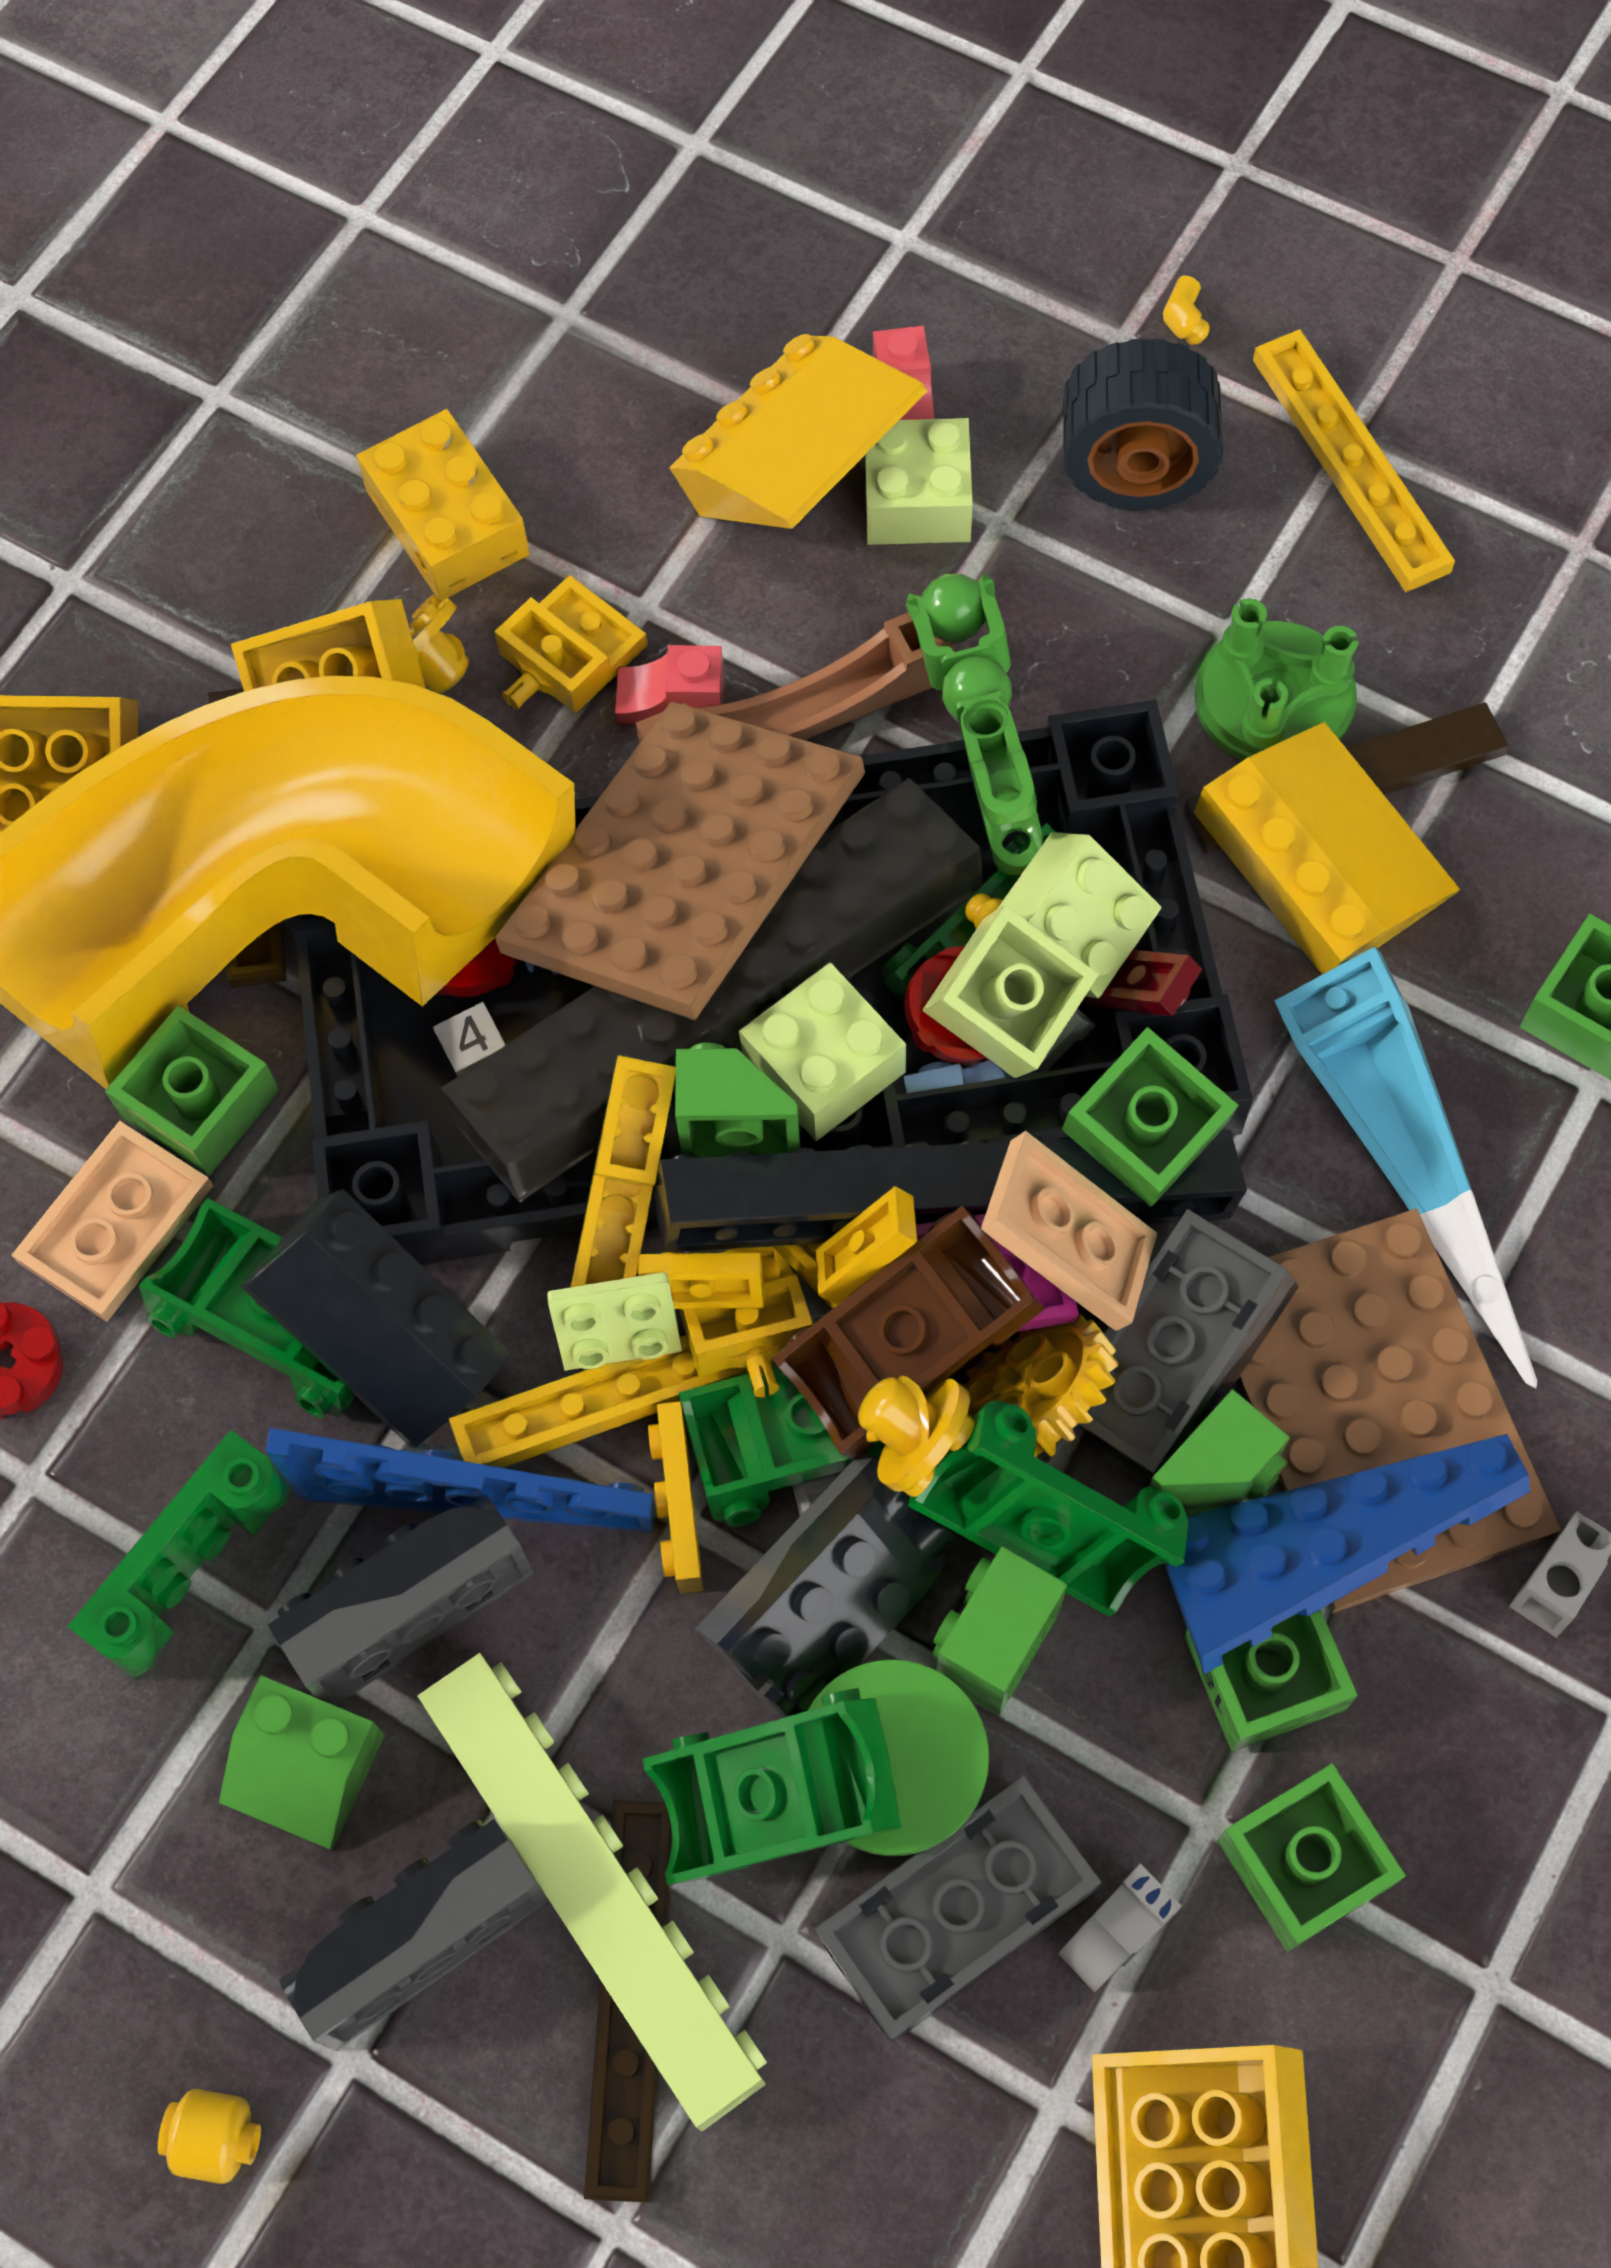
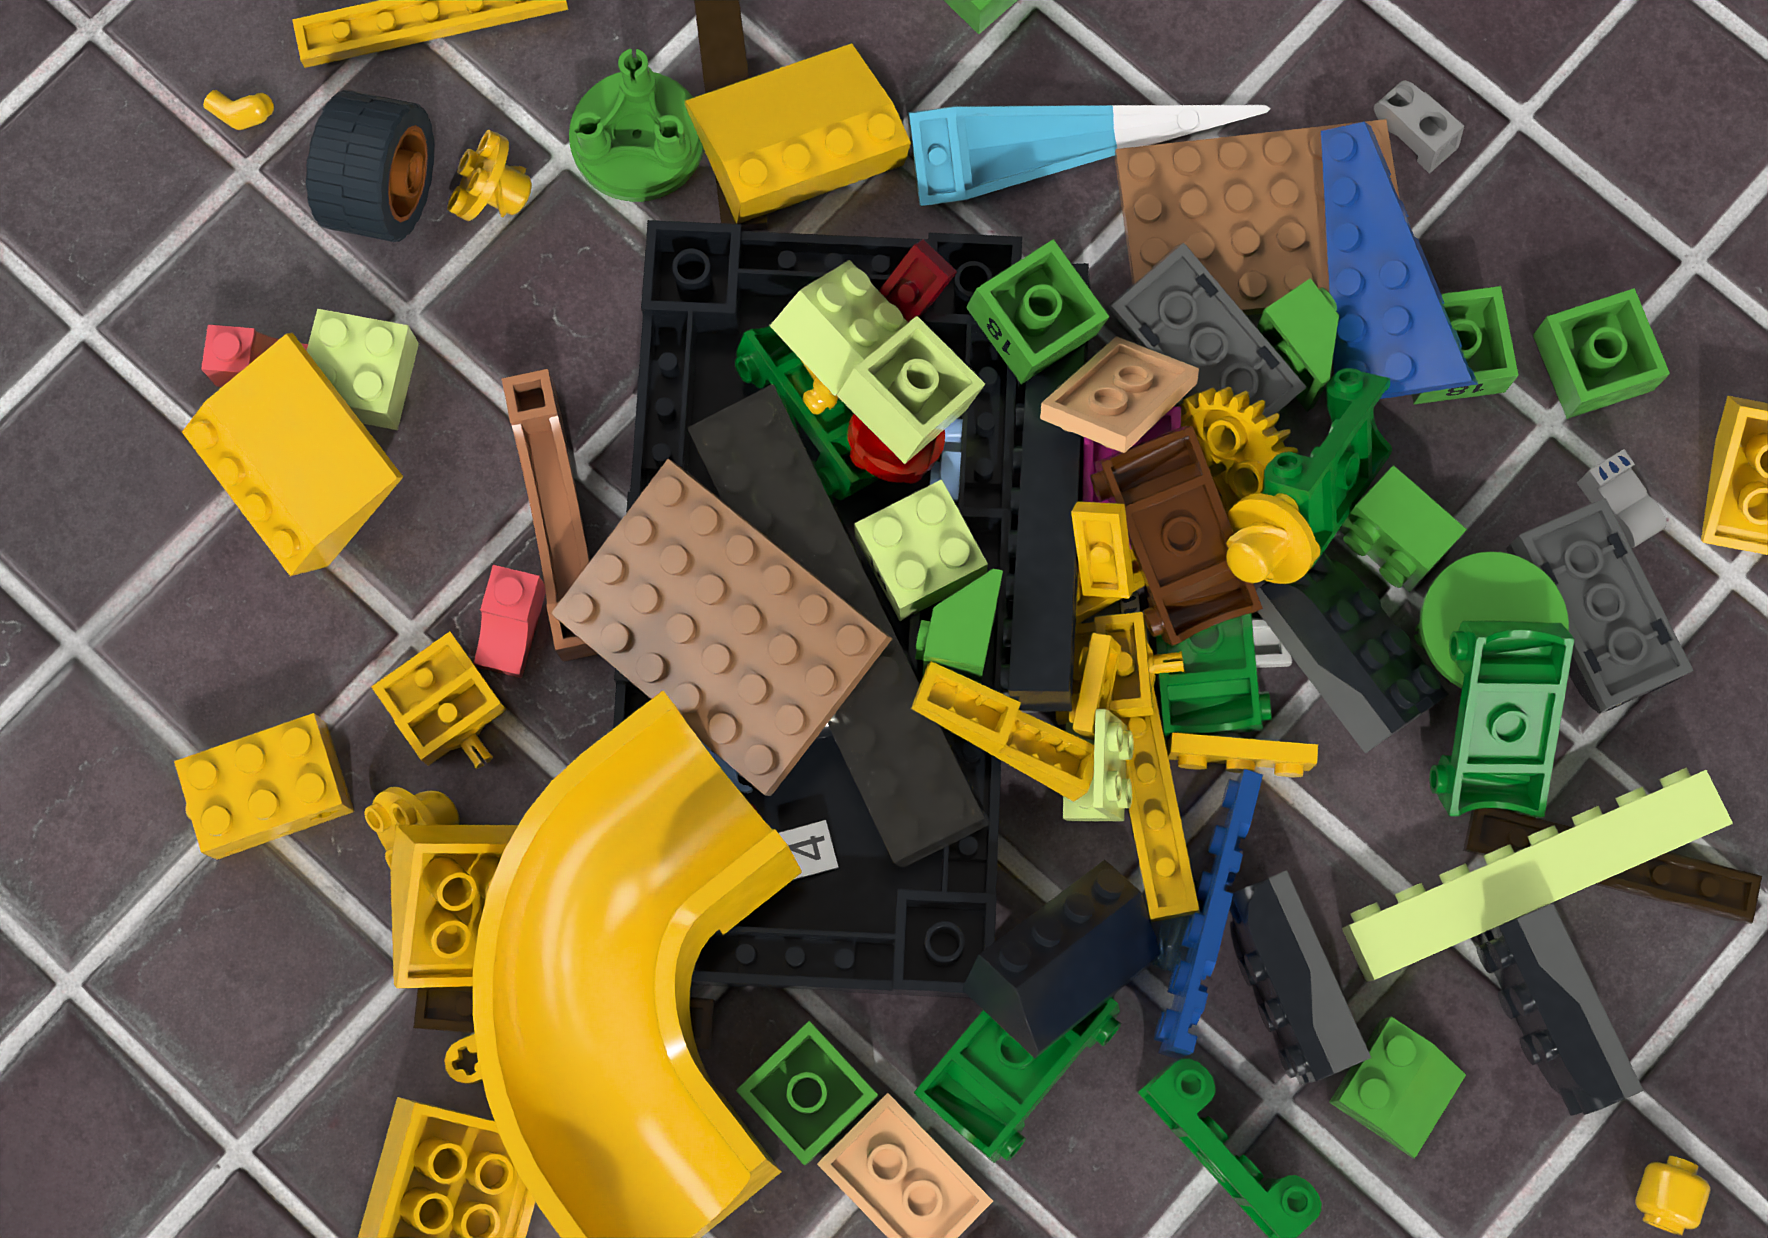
camera: 80 degrees left, 10 degrees up
bright green piece [906,573,1044,875] -> none
none -> yellow plate [447,130,532,221]

